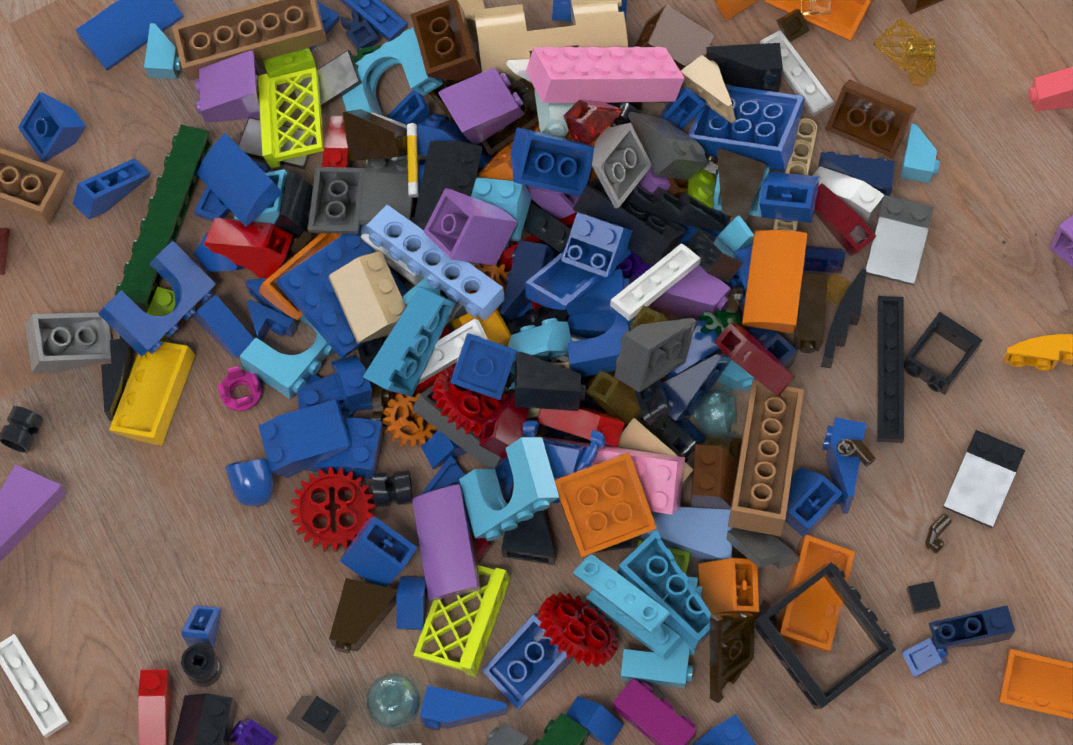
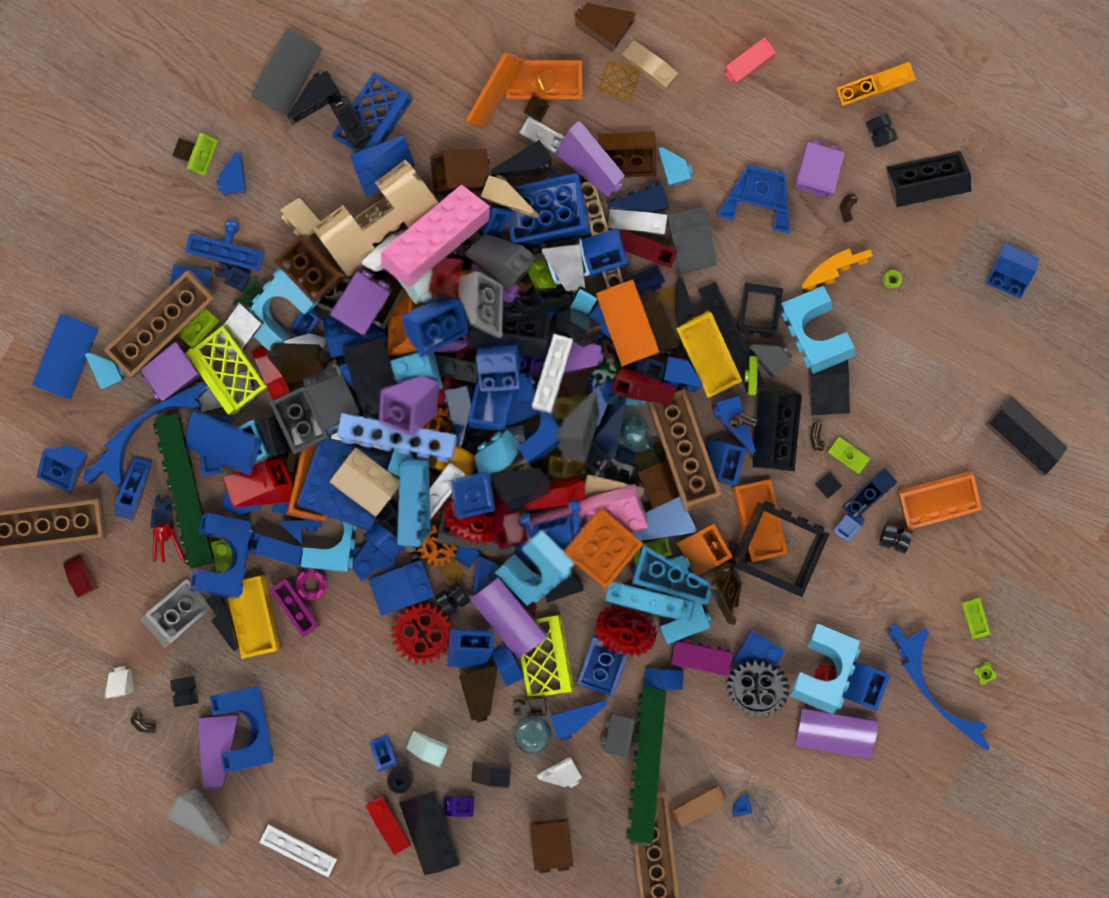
camera: 30 degrees left, 20 degrees up
blue piece [225,459,273,507] -> none
blue slope [258,399,352,478] -> none
yellow bar [407,123,419,197] -> none
dark grey slope [726,528,800,569] -> none
clear yellow piece [906,38,937,87] -> none
none -> blue slope [82,383,210,487]
none -> dark blue plate [151,495,172,528]
none -> red plant [152,524,186,563]
none -> blue arch [209,686,273,772]
none -> magenta brick [270,578,320,638]
none -> light aqua slope [406,731,449,767]
none -> clear yellow slope [439,560,465,586]
none -> dark brown plate [512,695,548,717]
none -> medium lavender slope [555,121,625,197]
none -> tan slope [622,40,678,91]
none -> blue slope [663,357,703,392]
none -> yellow slope [676,311,742,398]
none -> blue wing [717,165,790,234]
none -> lime plate [745,356,758,396]
none -> dark grey slope [748,344,793,378]
none -> black slope [752,391,802,472]
none -> medium azure arch [780,286,856,374]
none -> lime plate [827,437,870,475]
none -> black wheel [879,522,913,554]

